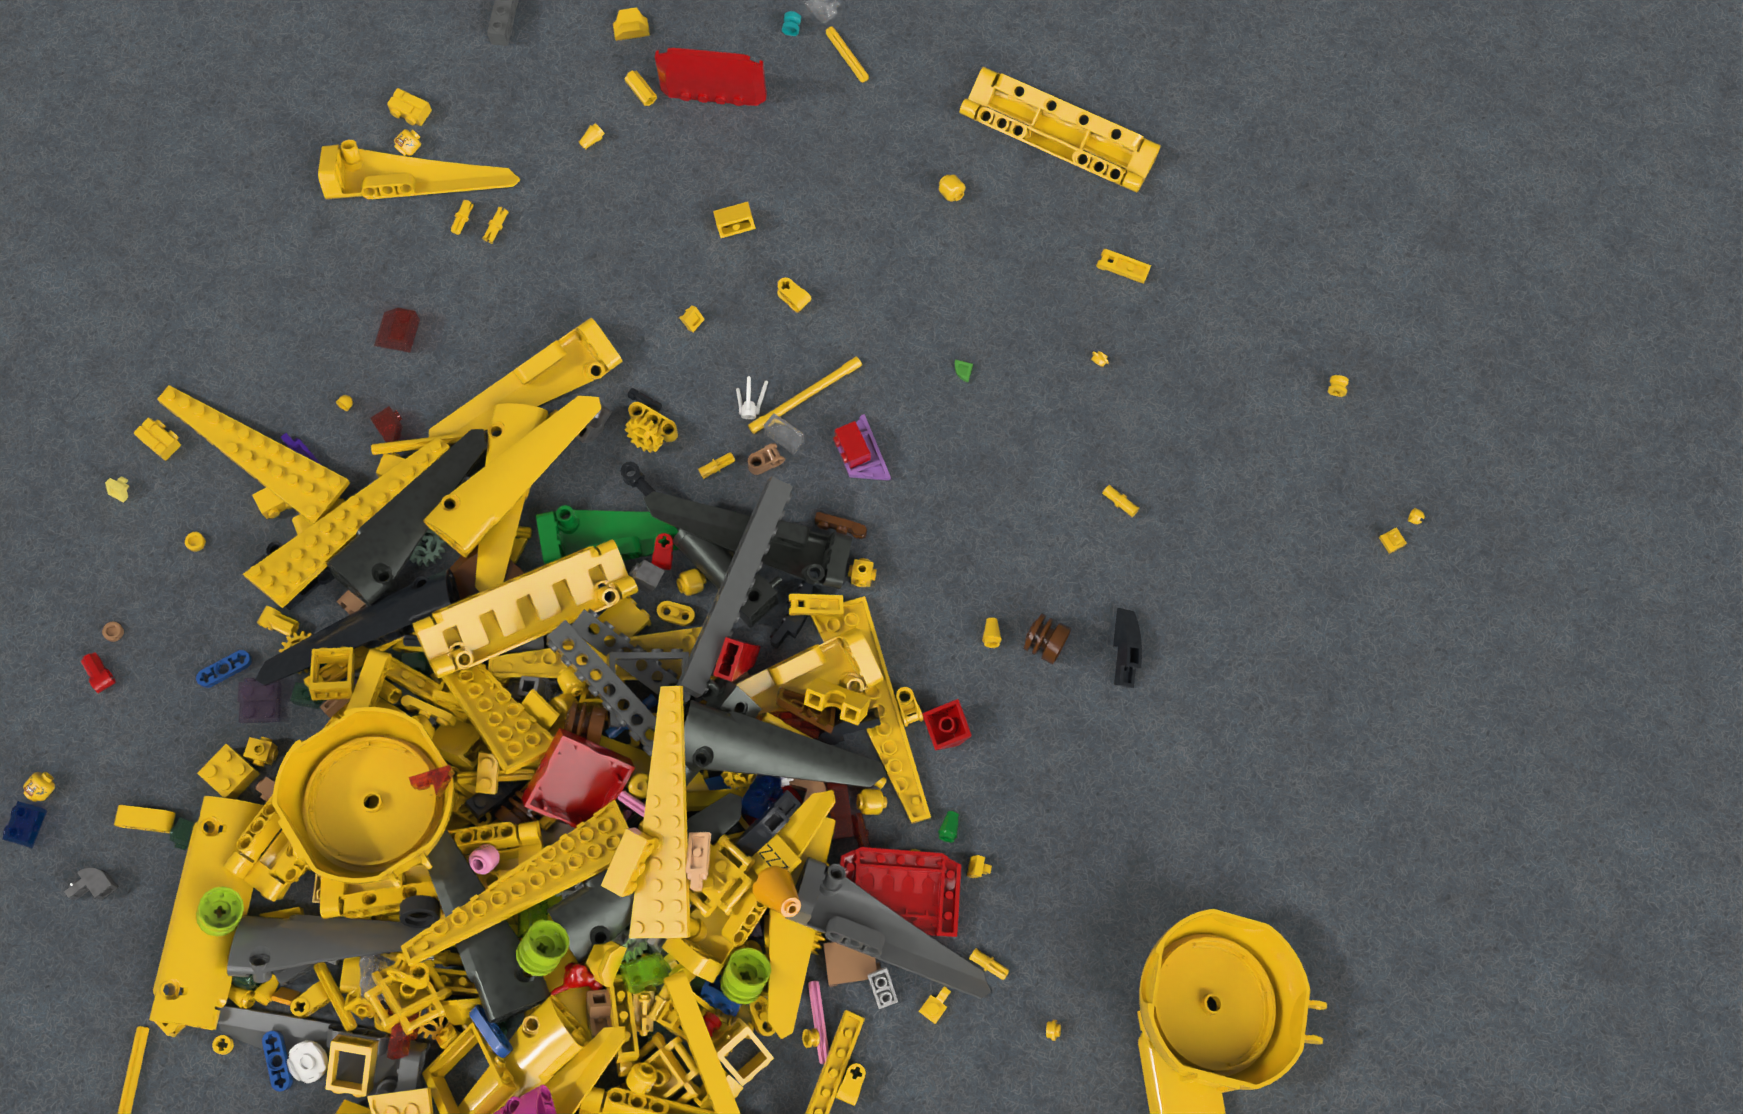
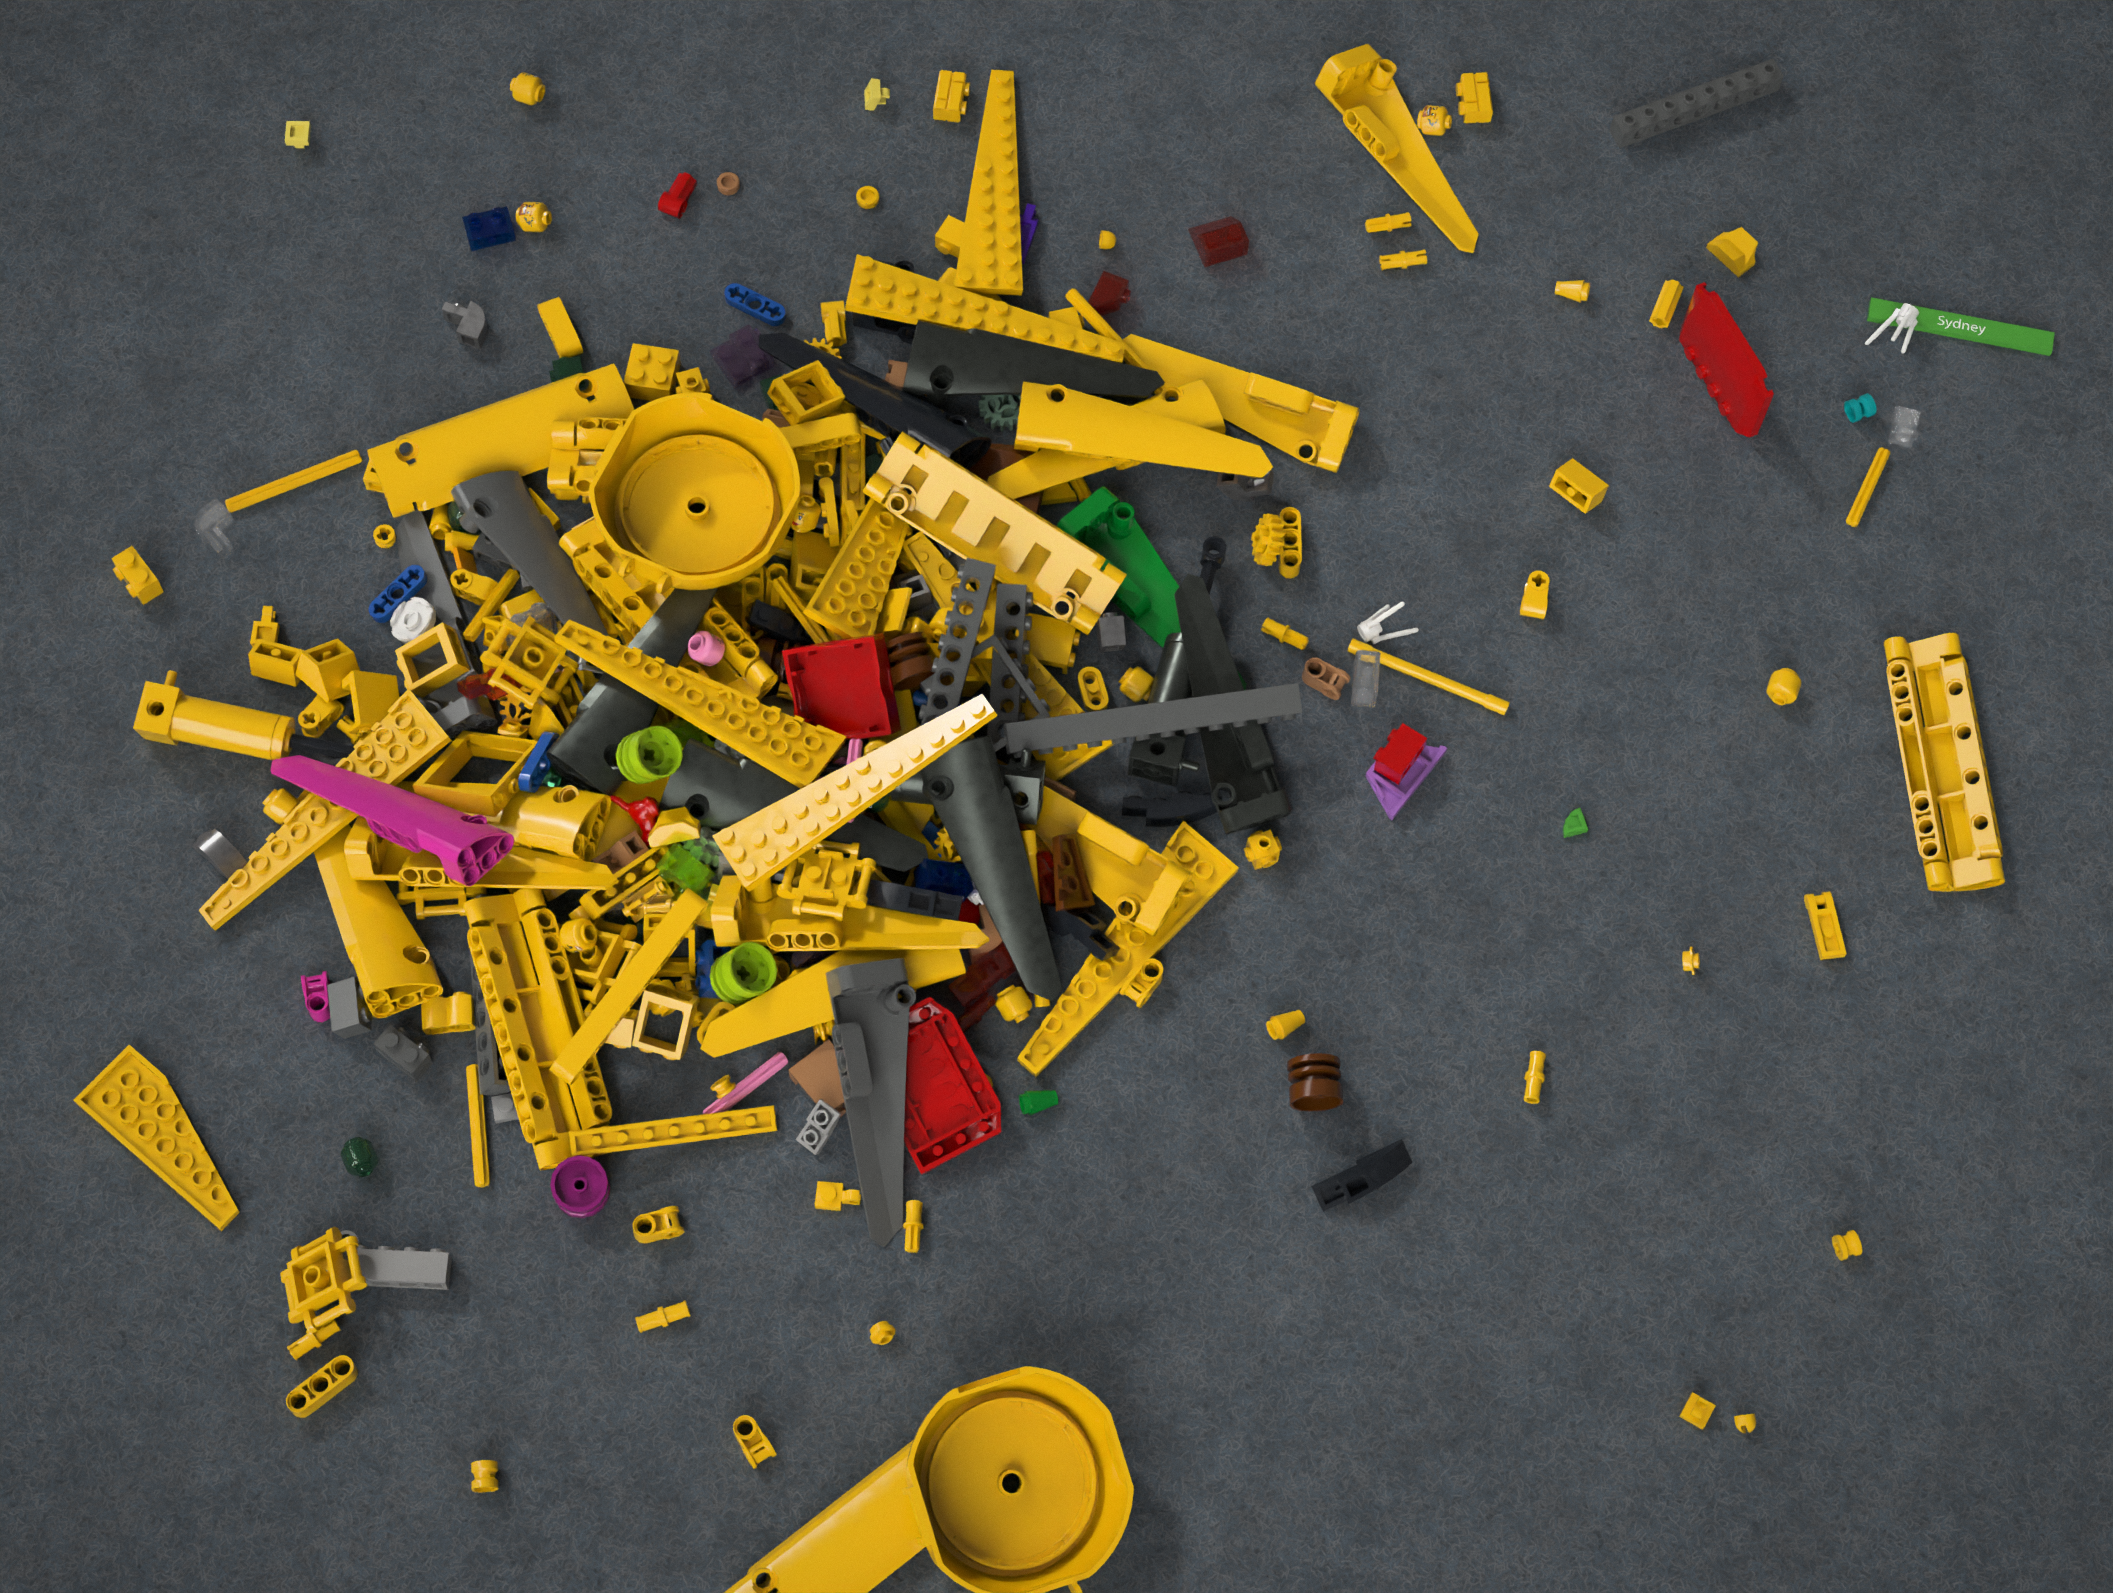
camera: 55 degrees right, 5 degrees down
lime wheel [196,887,244,937] -> none
yellow piece [387,953,429,989] -> none
black tyre [399,895,440,928] -> none
clear red slope [409,765,455,799] -> none
yellow plate [476,751,500,795] -> none
yellow brick [601,828,655,897] -> none
black axle [627,388,662,413] -> none
red piece [652,533,674,571] -> none
yellow tile [679,305,705,332] -> none
light nougat hinge [686,832,711,891] -> none
red wheel [703,1011,722,1038] -> none
red slope [713,637,761,682] -> none
yellow tile [751,834,802,874] -> none
light orange cone [753,866,801,917] -> none
yellow plate [789,594,844,616] -> none
yellow arch [804,677,870,725] -> none
reddish brown hinge [815,512,867,540] -> none
yellow piece [836,1063,866,1106] -> none
red slope [922,699,972,750] -> none
yellow tile [967,855,992,878] -> none

